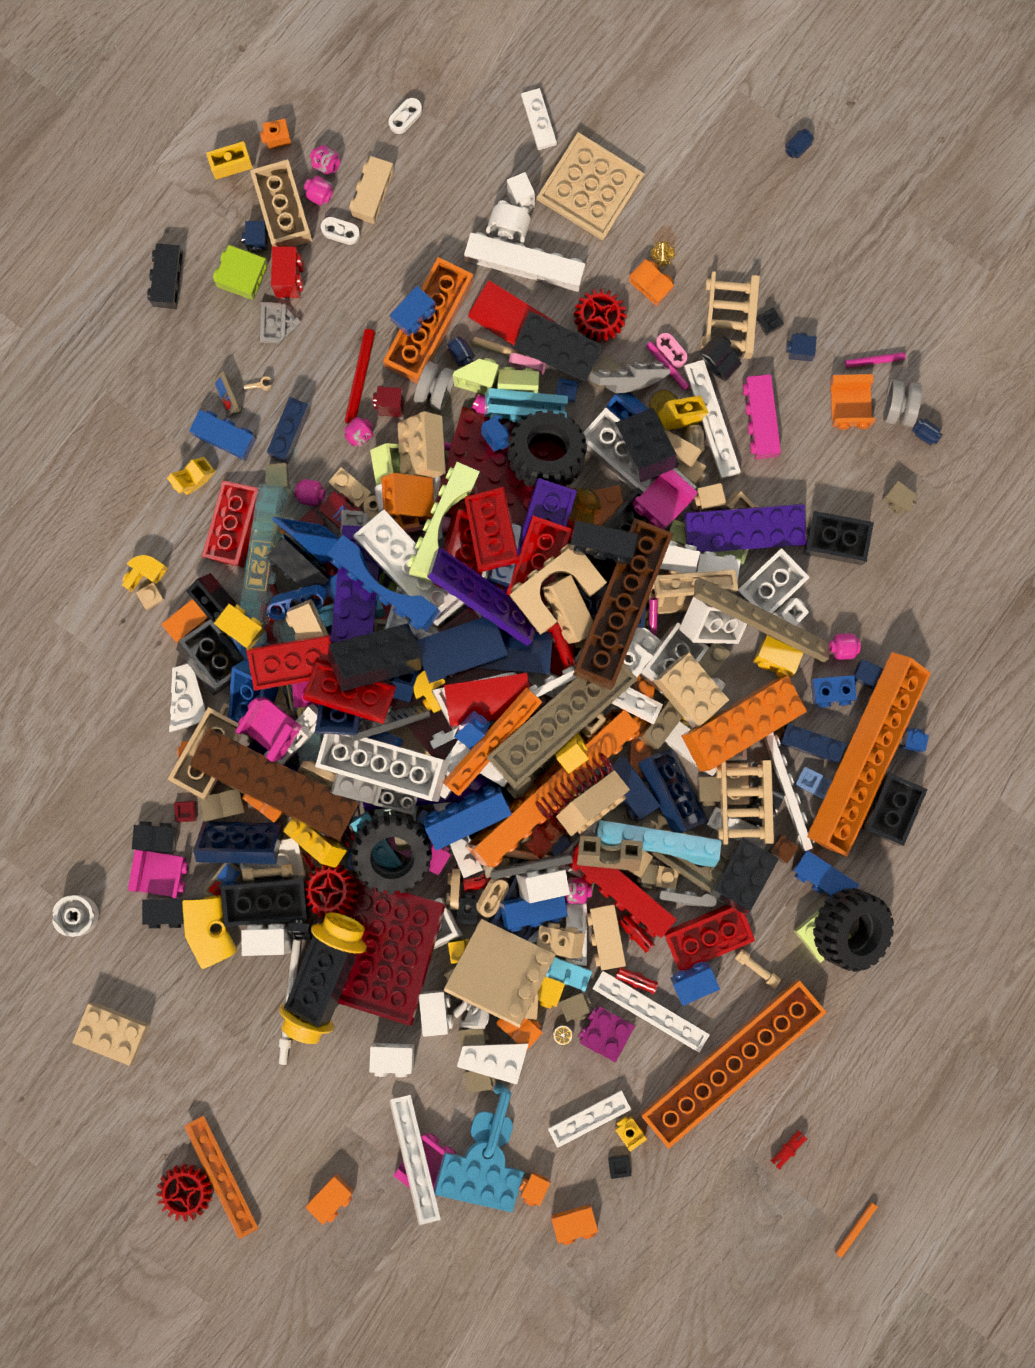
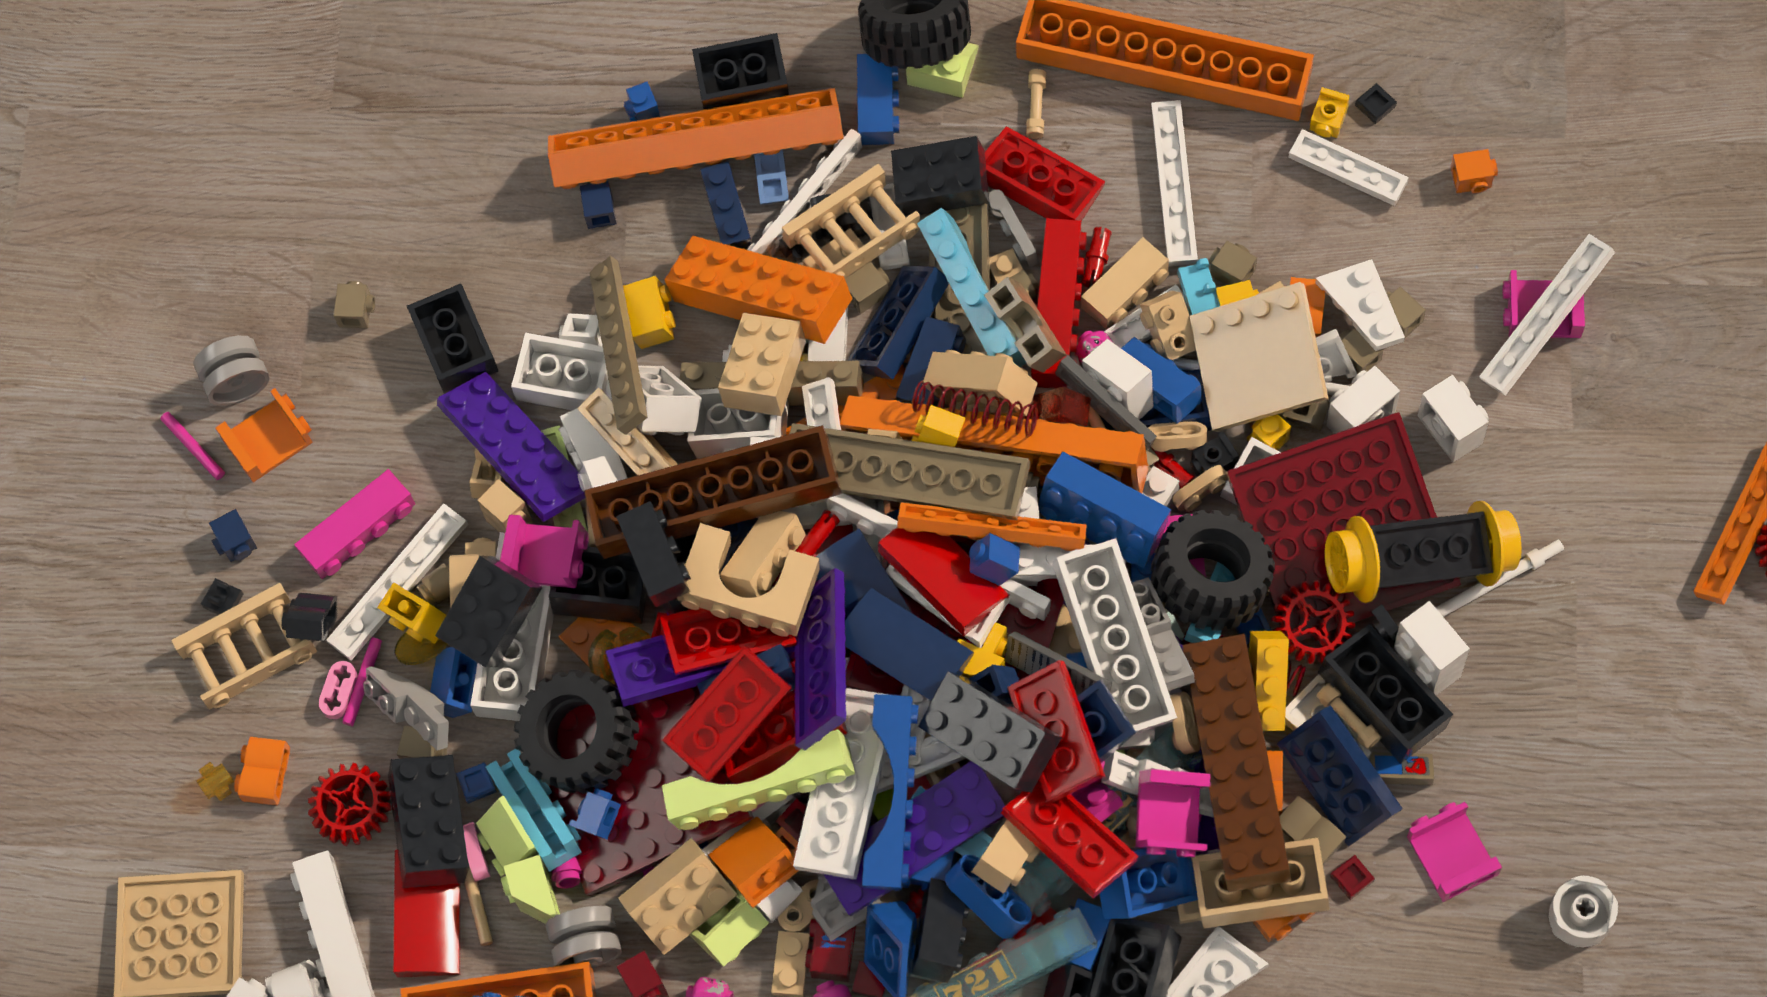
camera: 120 degrees left, 15 degrees down
tan brick [72,1002,151,1066] -> none
black brick [132,821,177,852] -> none
black brick [142,898,204,929] -> none
yellow panel [182,896,238,969] -> none
yellow brick [214,604,265,649] -> none
orange brick [305,1173,354,1225] -> none
dark azure plate [434,1083,524,1213] -> none
dark blue brick [447,336,475,367] -> none
orange brick [551,1204,598,1245] -> none
tile [553,1024,573,1046] -> none
magenta plate [578,1006,635,1063] -> none
red pin [615,967,658,994] -> none
blue brick [670,961,720,1006] -> none
reddish brown brick [768,835,799,864] -> none
blue brick [811,675,857,708] -> none
dark pink head [829,633,861,660] -> none
dark blue brick [911,418,943,446] -> none

